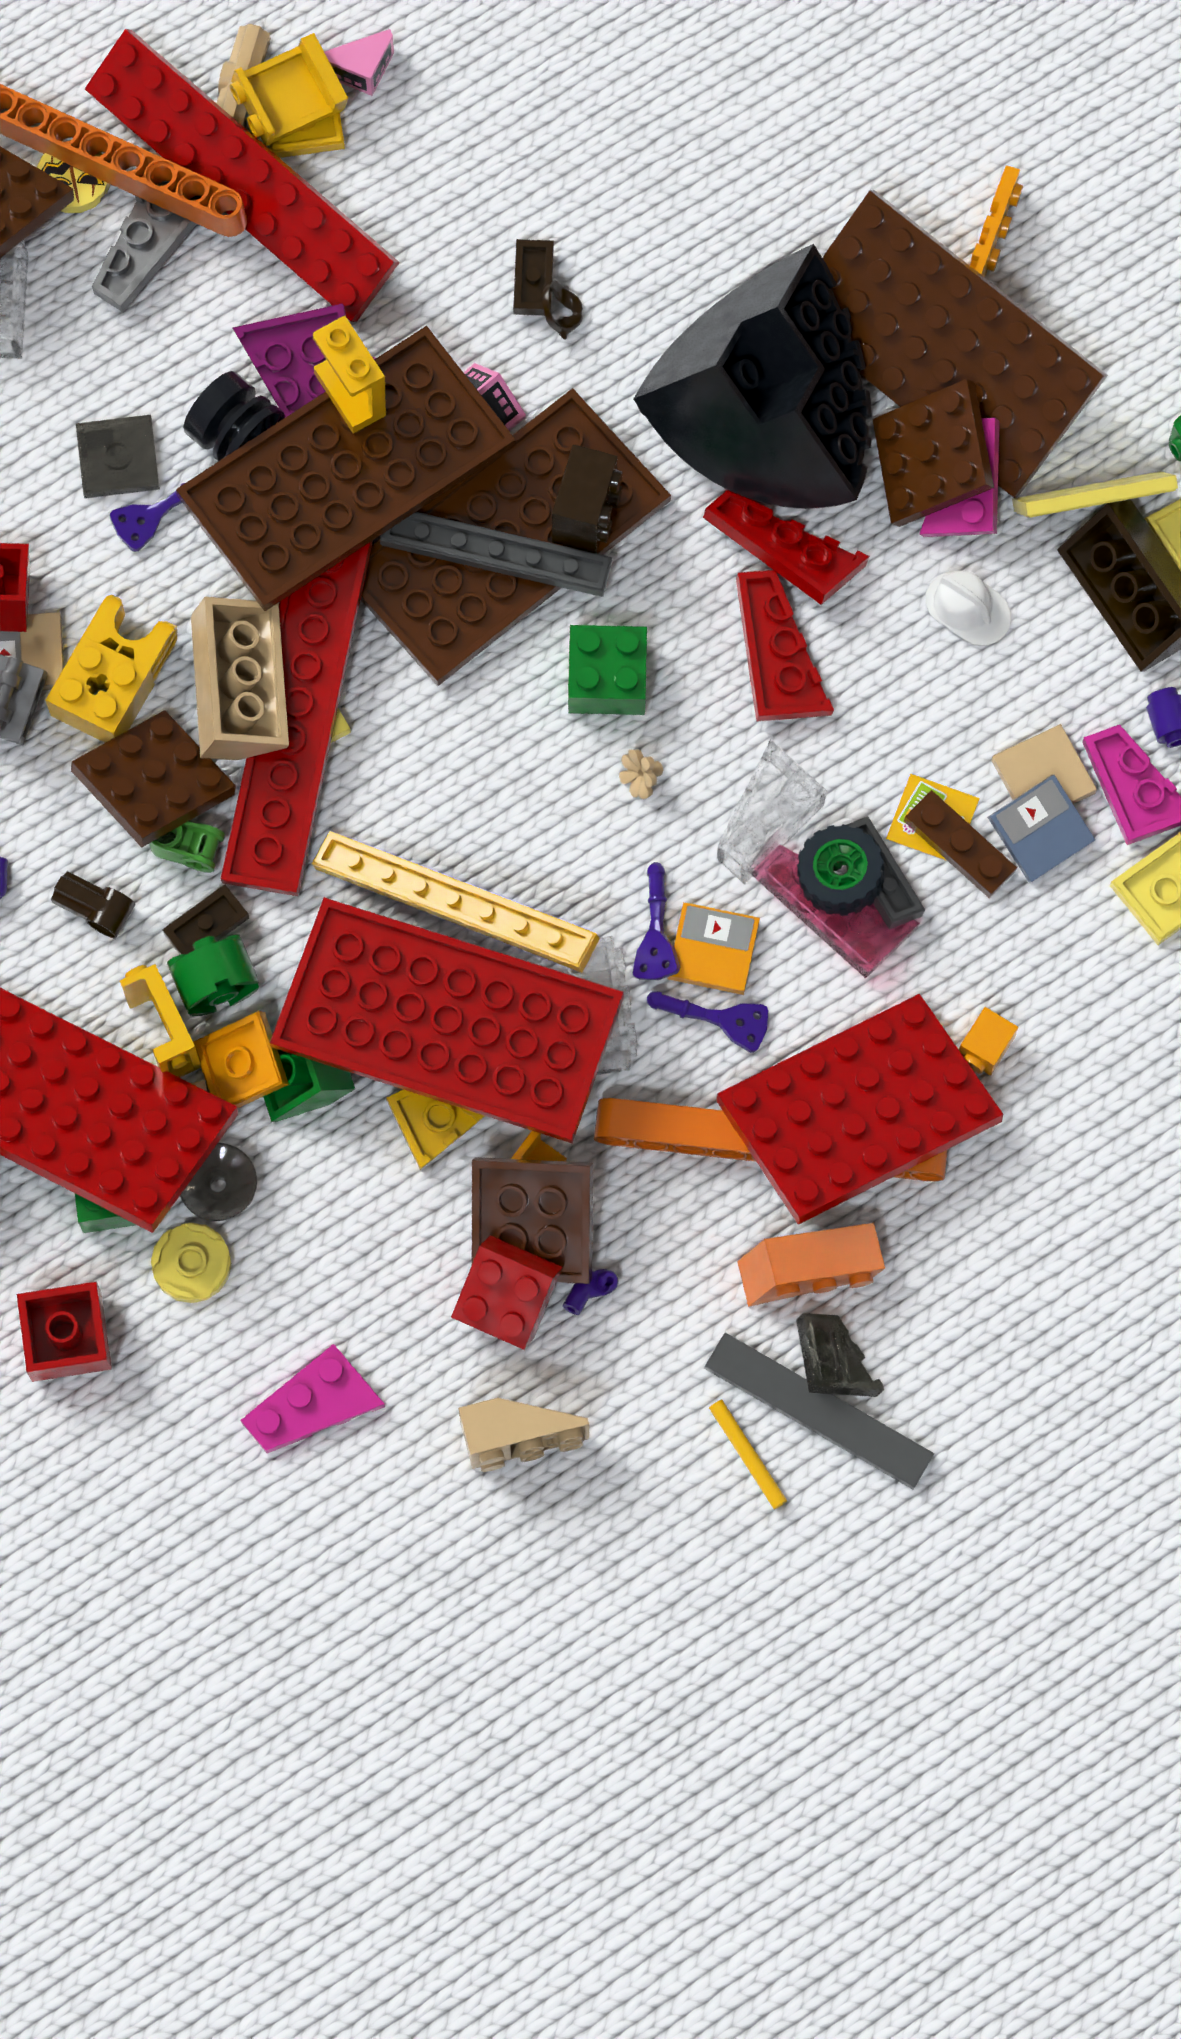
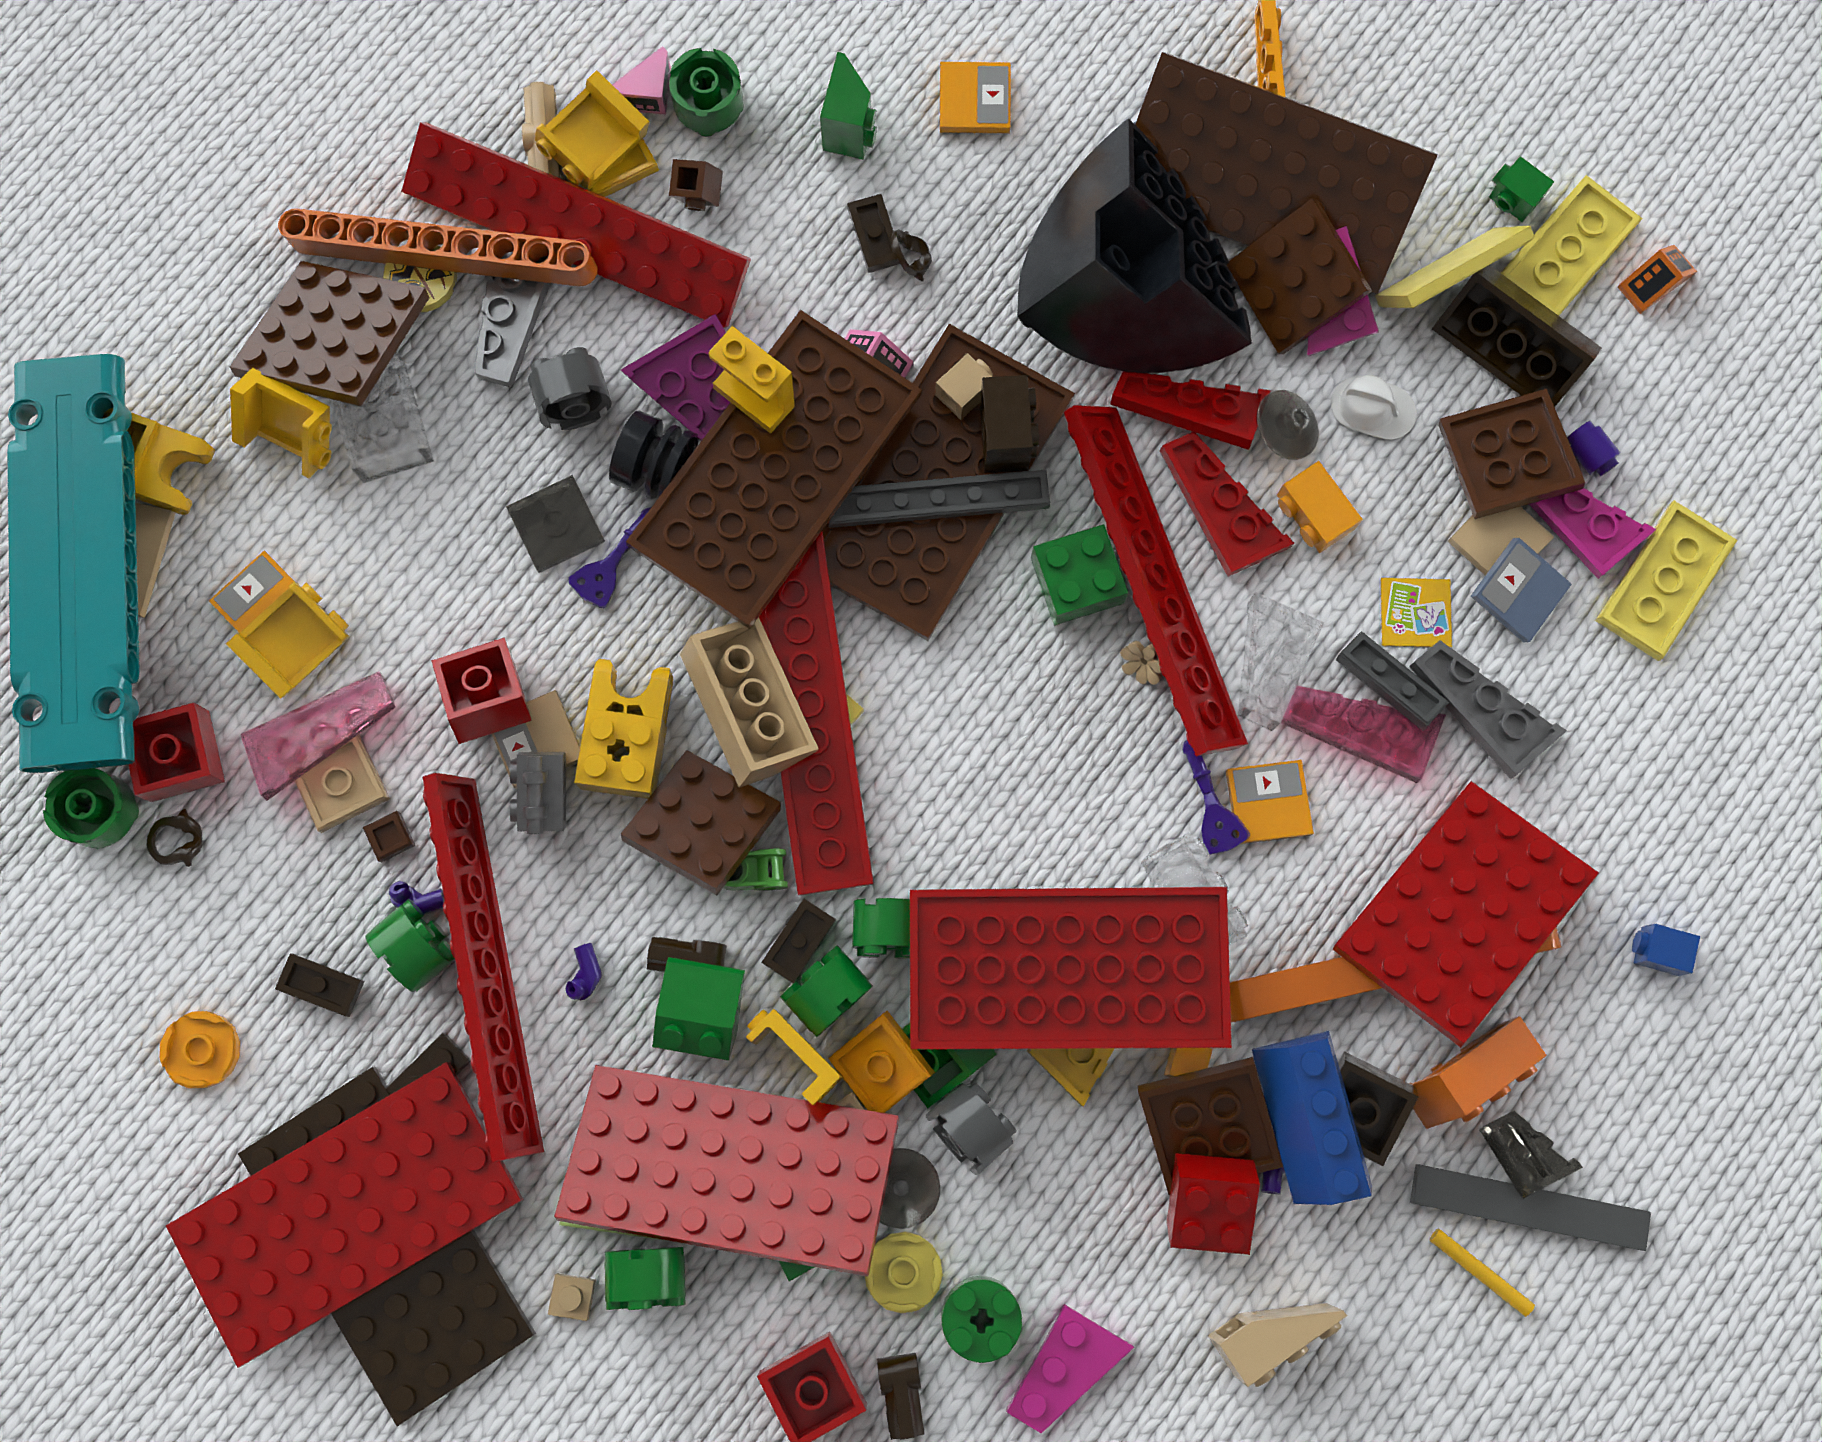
camera: 20 degrees left, 5 degrees up
yellow tile [312,831,600,973] -> none
dark purple piece [647,991,768,1053] -> none
black wheel [797,824,885,916] -> none
reddish brown plate [904,790,1017,899] -> none
light orange brick [959,1007,1018,1076] -> none
none -> dark grey brick [528,347,612,430]
none -> green slope [652,957,745,1061]
none -> green brick [669,48,744,137]
none -> reddish brown brick [669,159,723,211]
none -> green slope [820,52,877,160]
none -> green brick [852,898,910,959]
none -> dark brown piece [877,1353,924,1440]
none -> dark grey brick [926,1083,1016,1175]
none -> tan brick [935,353,993,420]
none -> light orange tile [940,62,1011,133]
none -> green brick [941,1276,1022,1363]
none -> red plate [1064,405,1248,757]
none -> blue slope [1252,1031,1372,1205]
none -> clear smoke dish [1257,390,1319,460]
none -> light orange brick [1277,461,1363,553]
none -> dark brown brick [1338,1051,1419,1166]
none -> flat silver wing [1409,640,1567,779]
none -> reddish brown plate [1438,389,1585,519]
none -> blue brick [1632,924,1700,976]

